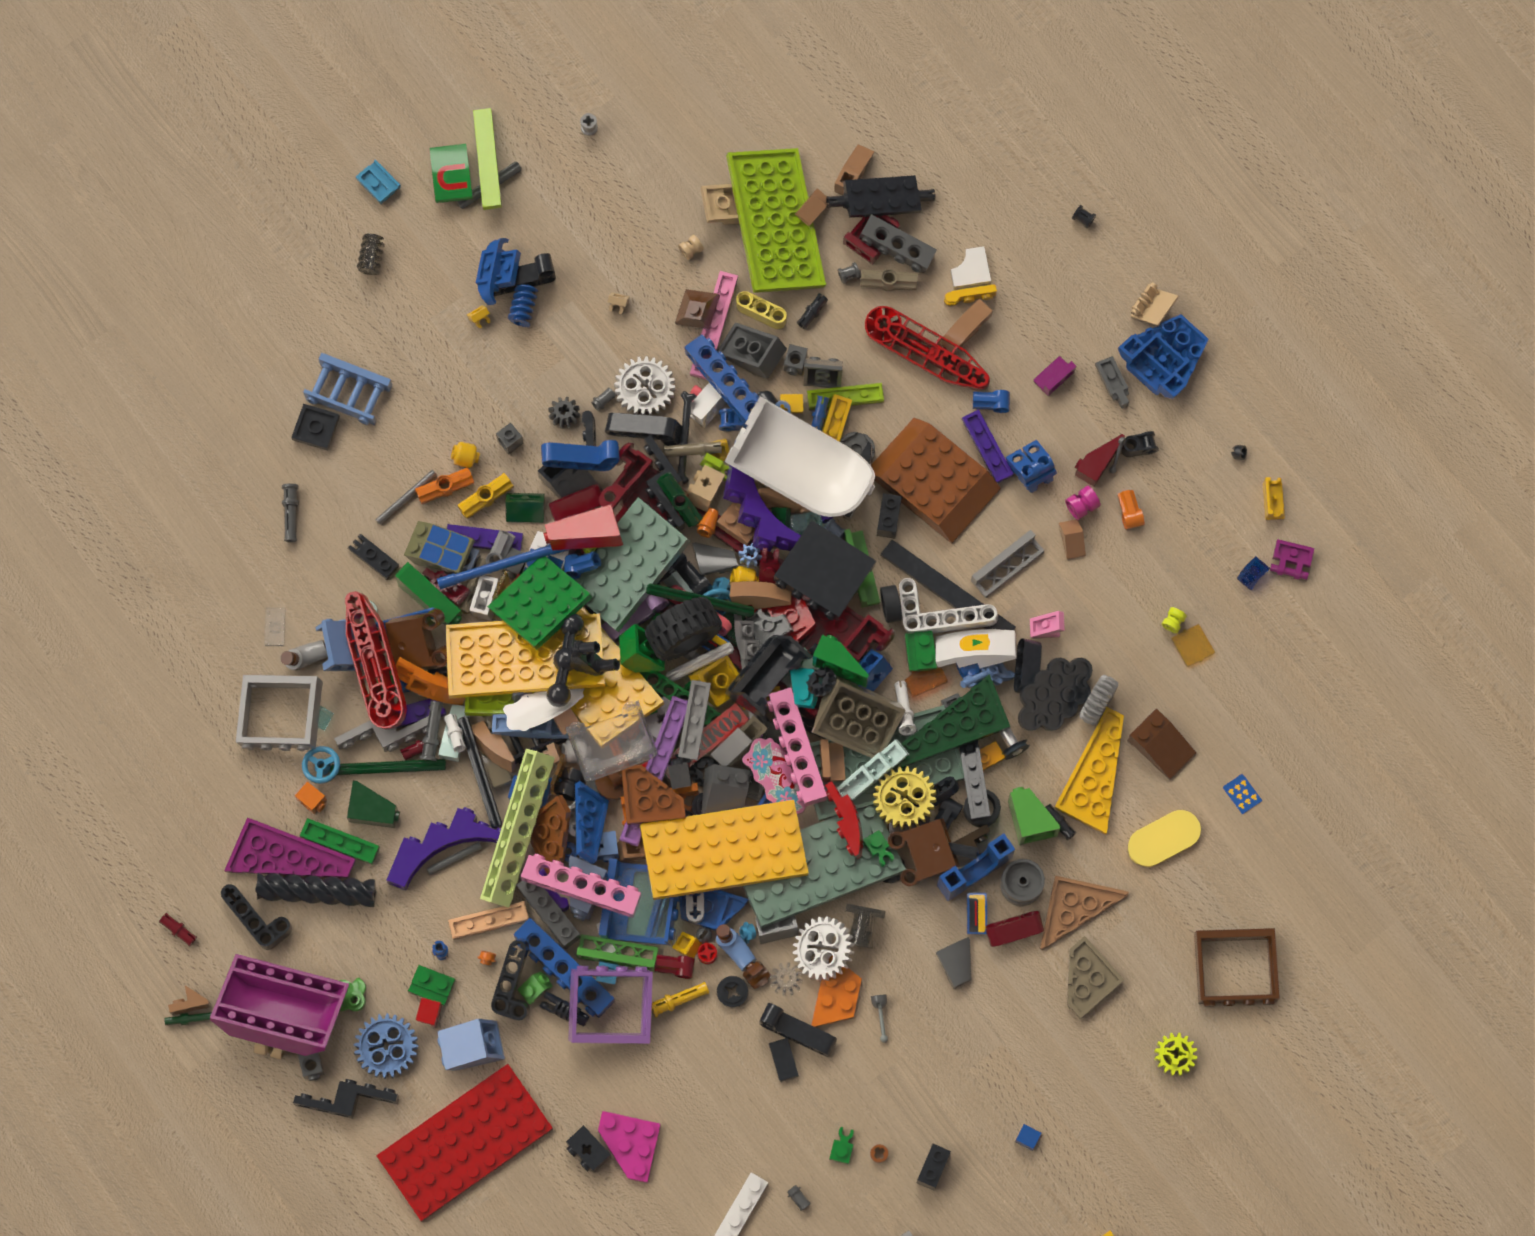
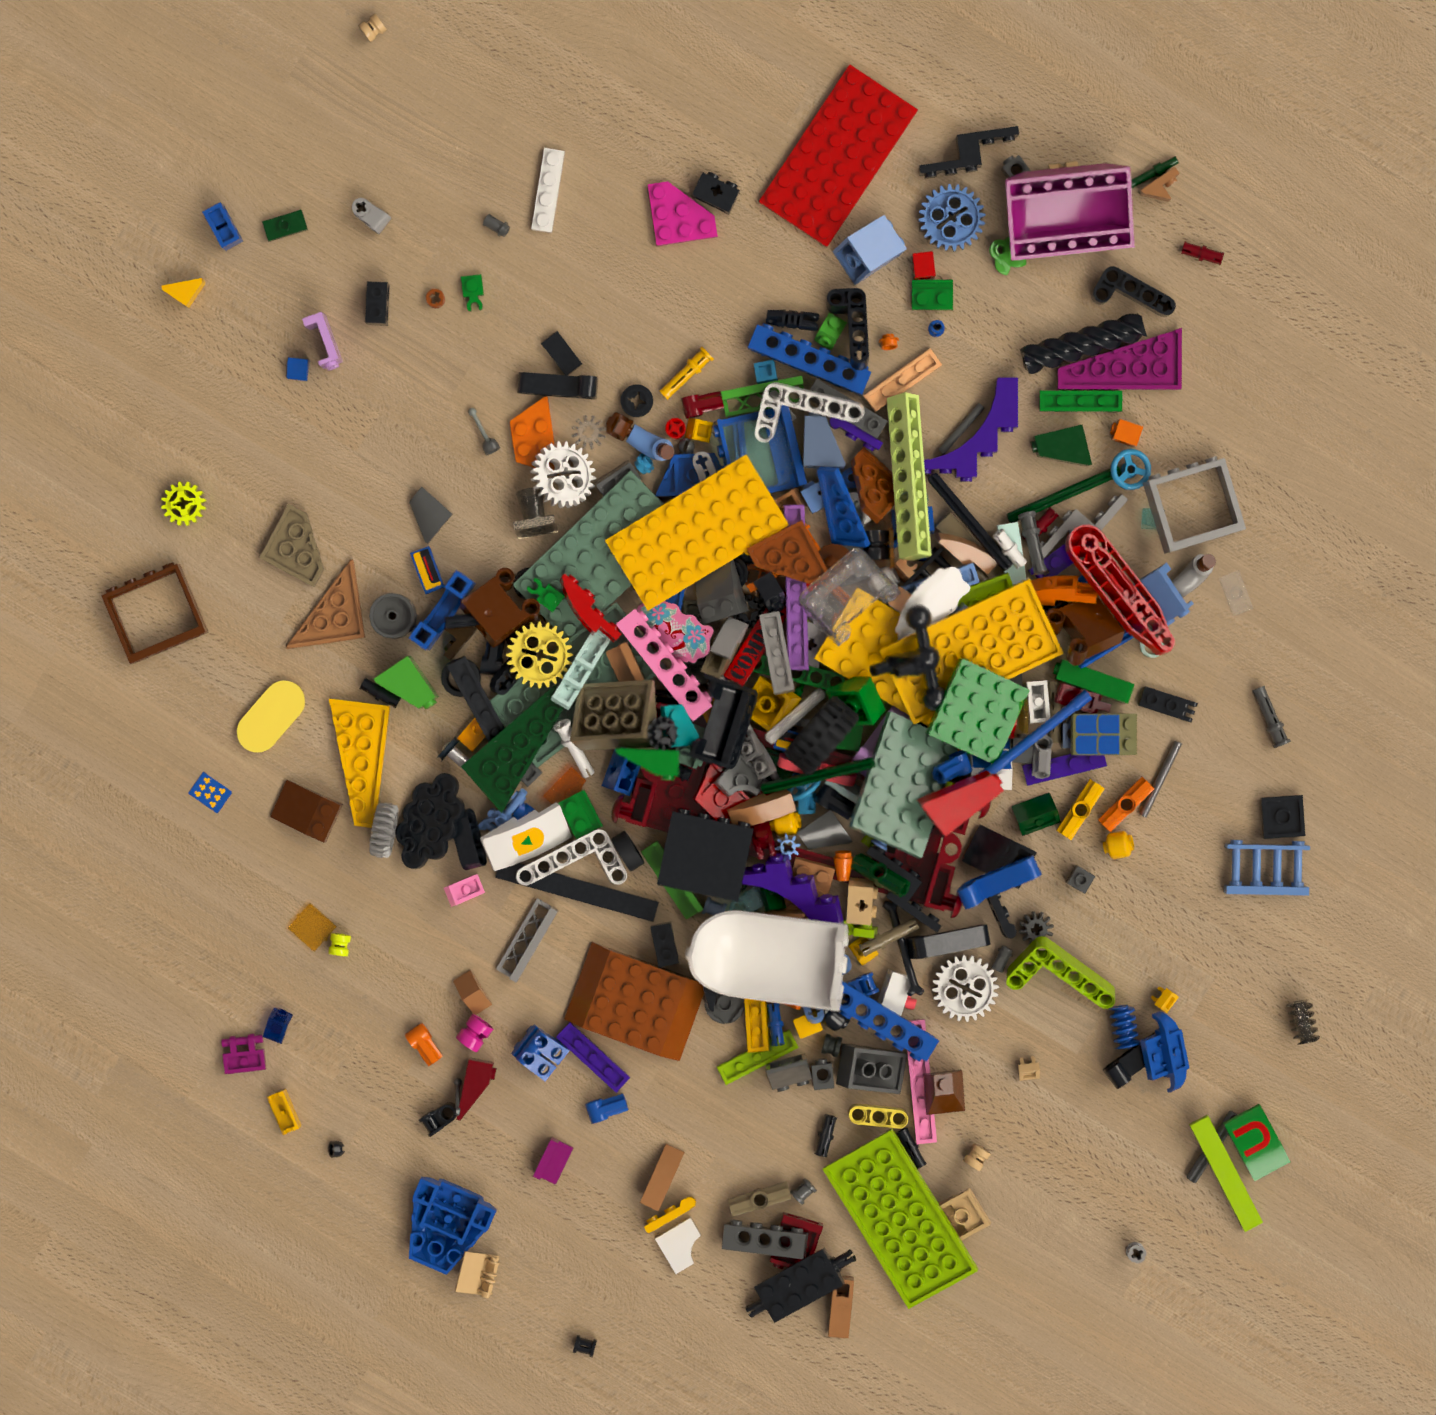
camera: 160 degrees right, 15 degrees up
dark azure plate [356,159,401,204] -> none
bright pink brick [521,854,641,918] -> none
dark red beam [548,484,601,522] -> none
medium lavender window [568,965,653,1044] -> none
medium nougat slope [795,188,829,227] -> none
red beam [865,306,990,391] -> none
dark red beam [985,911,1044,947] -> none
dark grey hinge [1095,356,1129,409] -> none
none -> lavender panel [302,312,343,371]
none -> white beam [755,382,865,442]
none -> pearl dark grey wheel [821,1033,842,1057]
none -> black pin [896,1127,927,1169]
none -> lime beam [1006,936,1115,1009]

